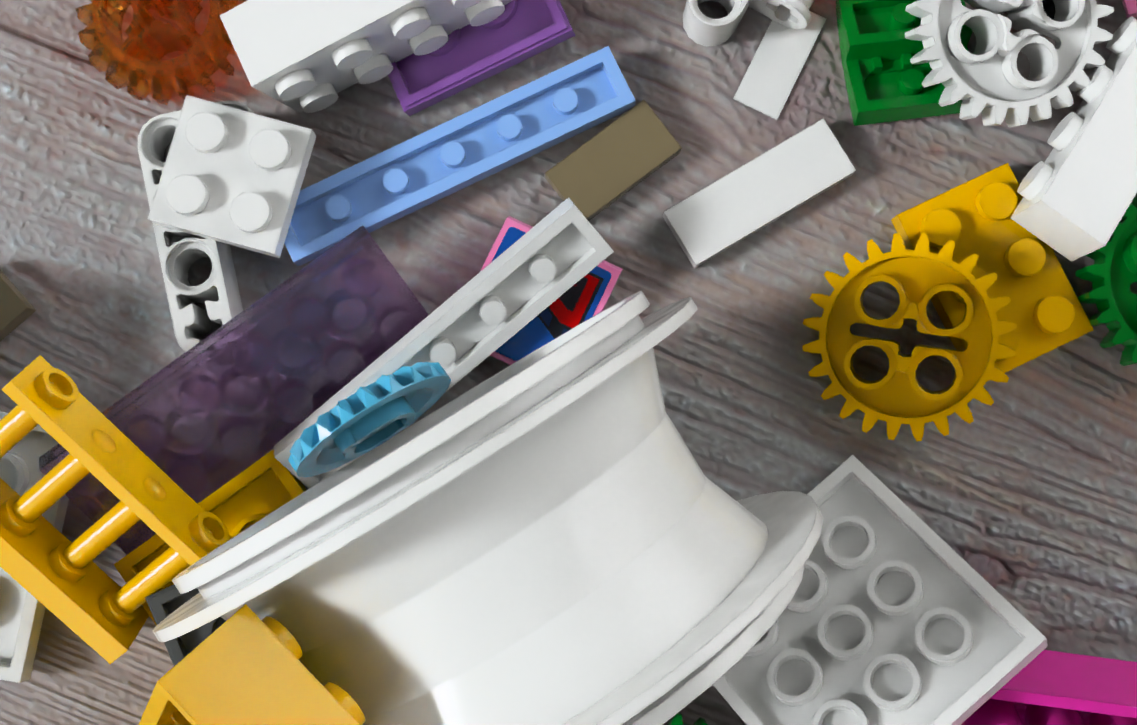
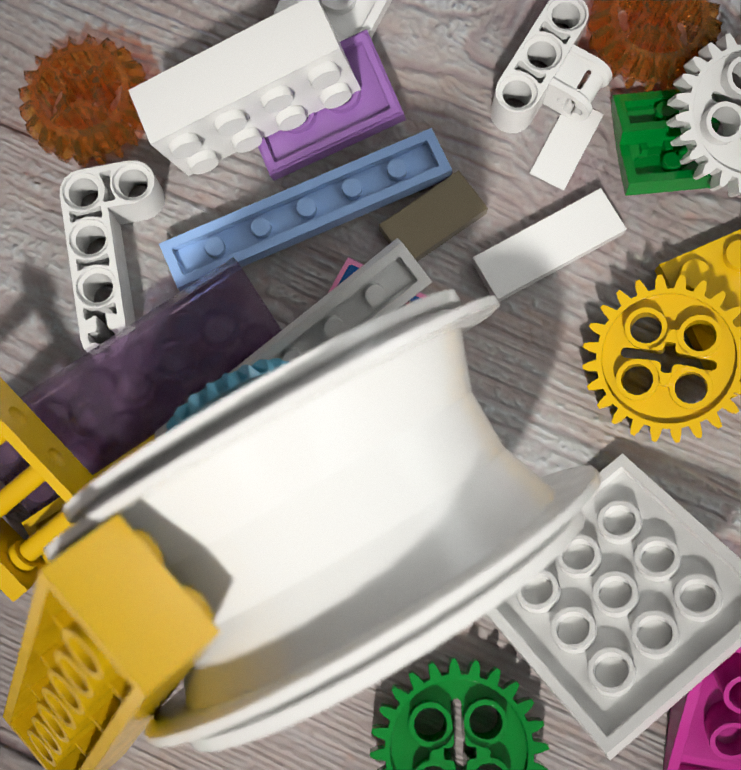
camera: 10 degrees right, 5 degrees down
white plate [148,95,316,258] -> none

